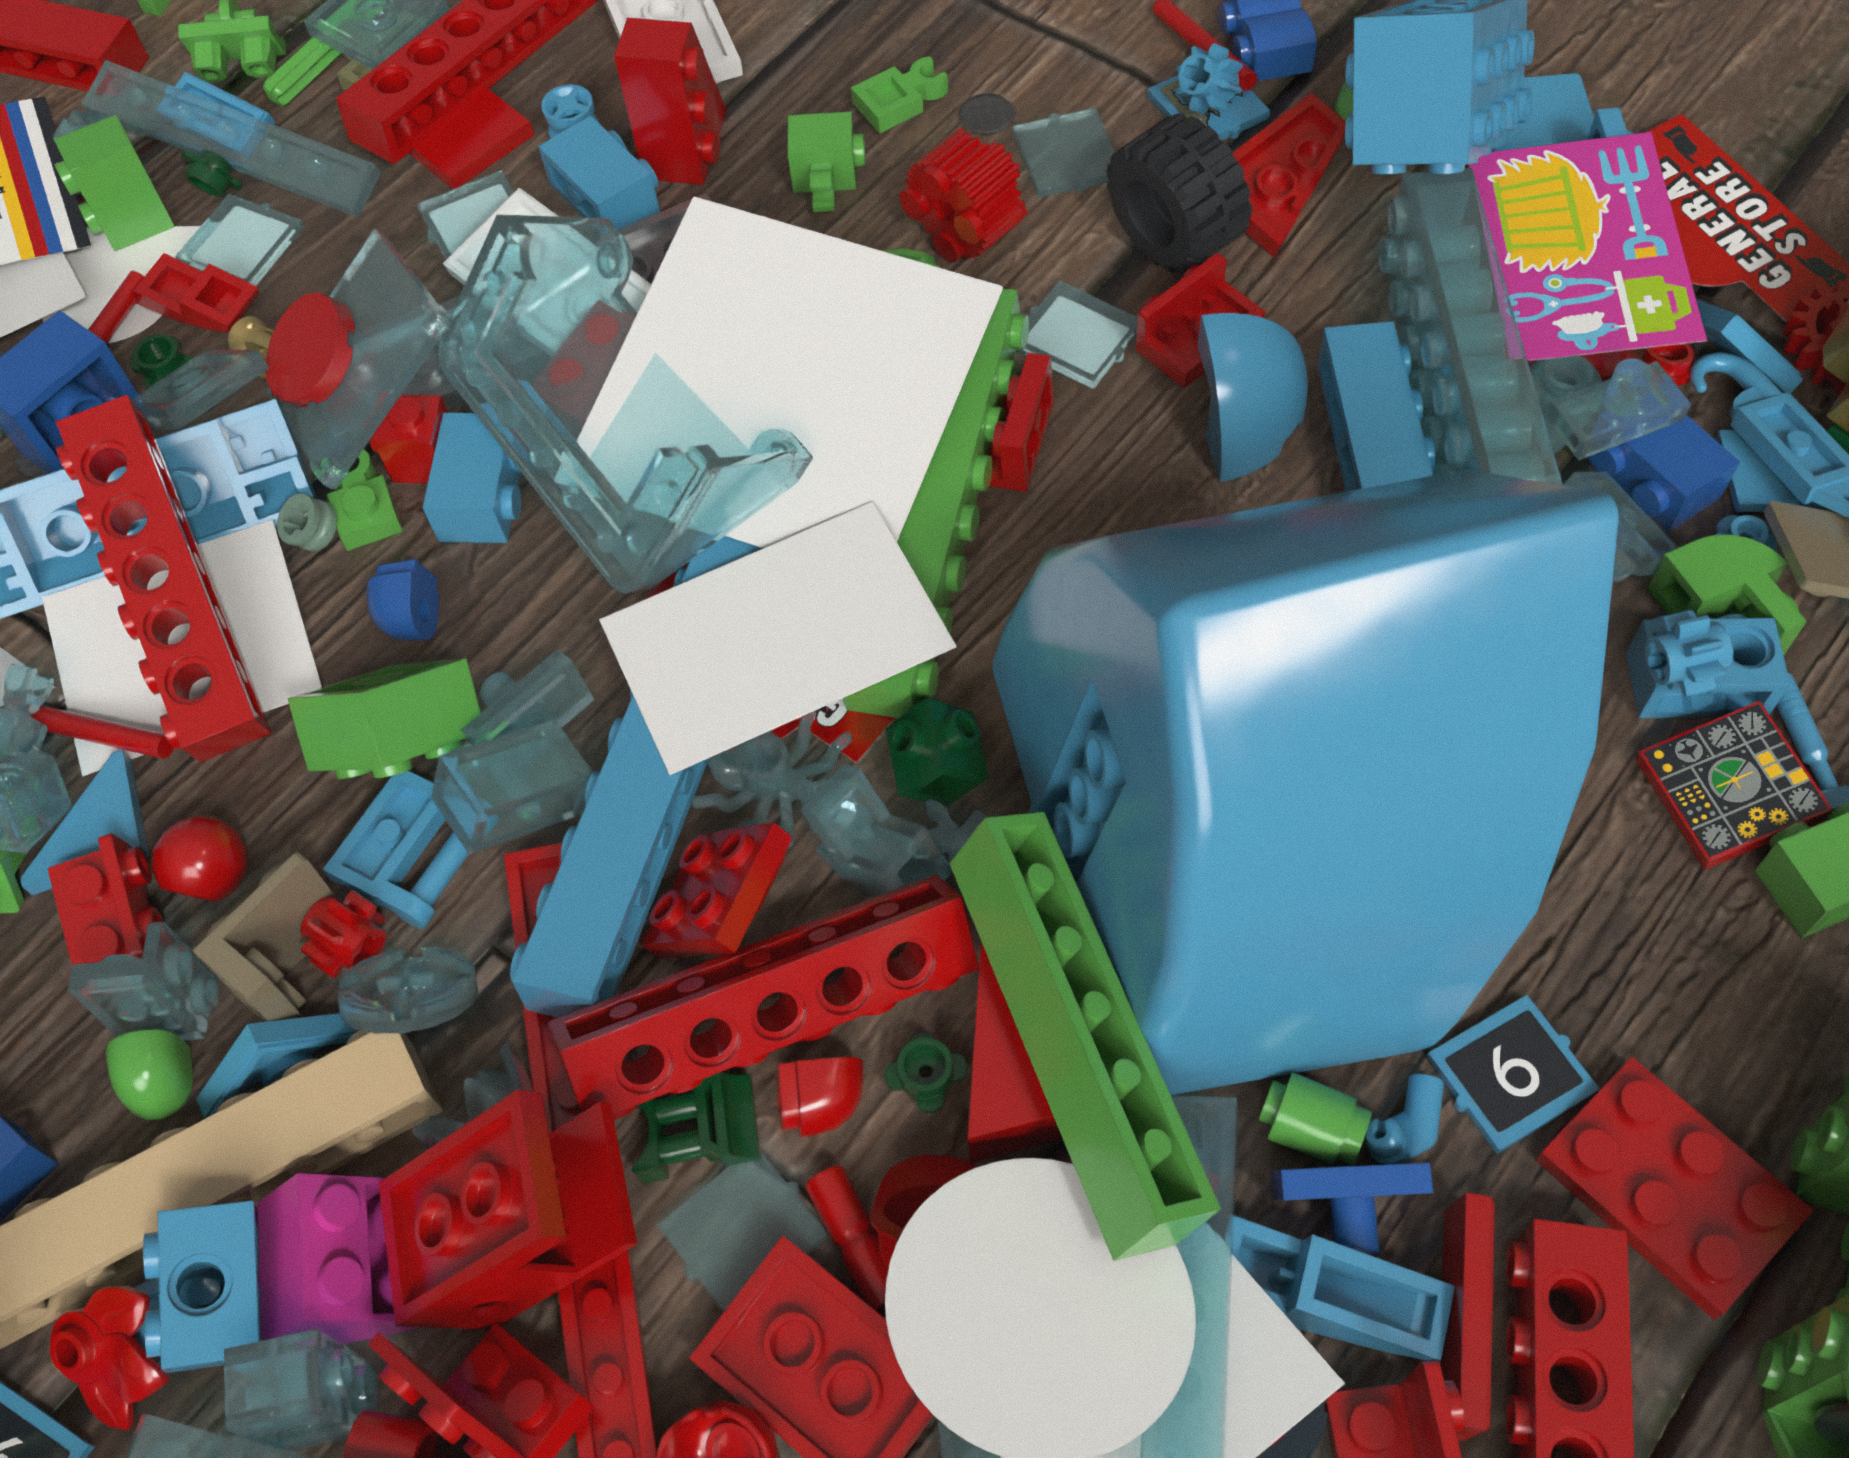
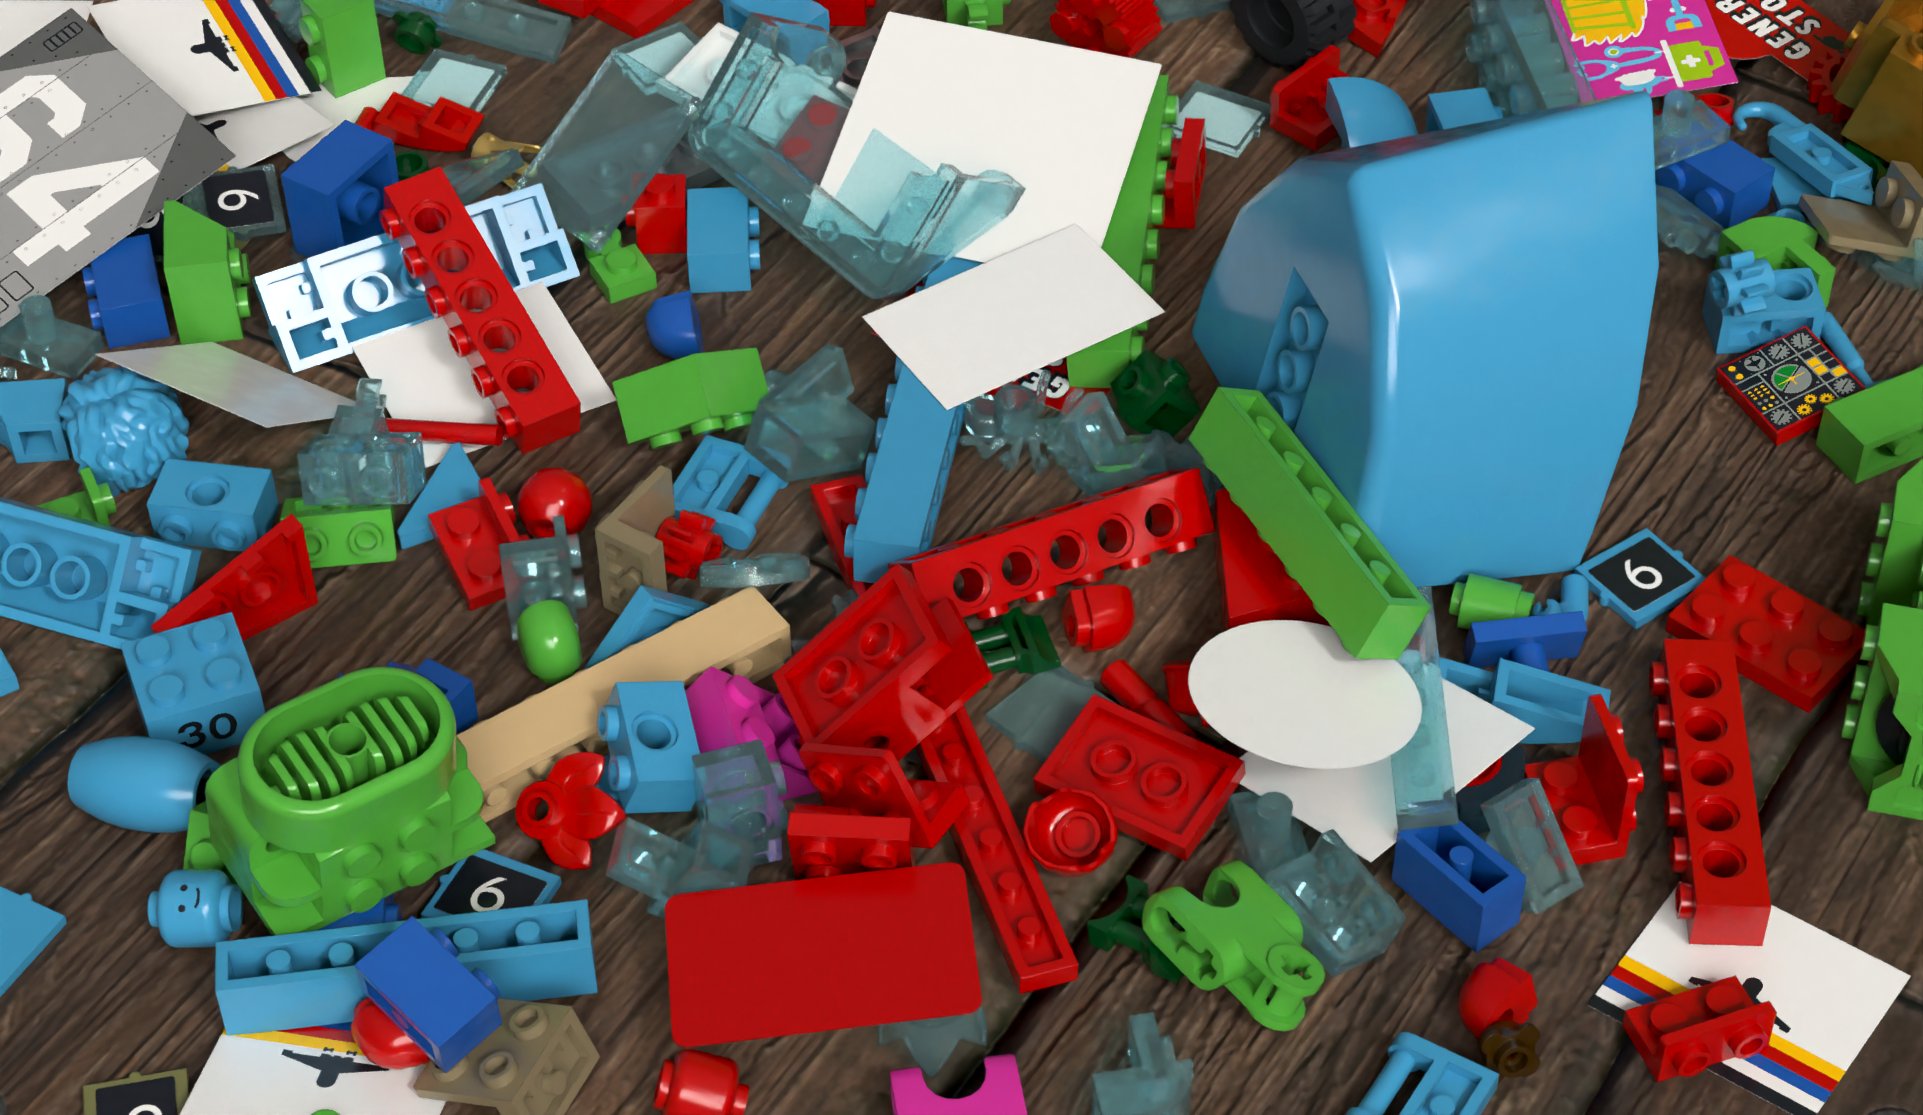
camera: 10 degrees left, 15 degrees down
red tile [266,292,355,408] -> none
sand green bush [277,493,337,552] -> none
red plate [641,822,793,959] -> none
dark green plate [884,1032,967,1113] -> none
red tile [1439,1192,1495,1441] -> none
dark azure tile [1696,299,1803,394] -> none

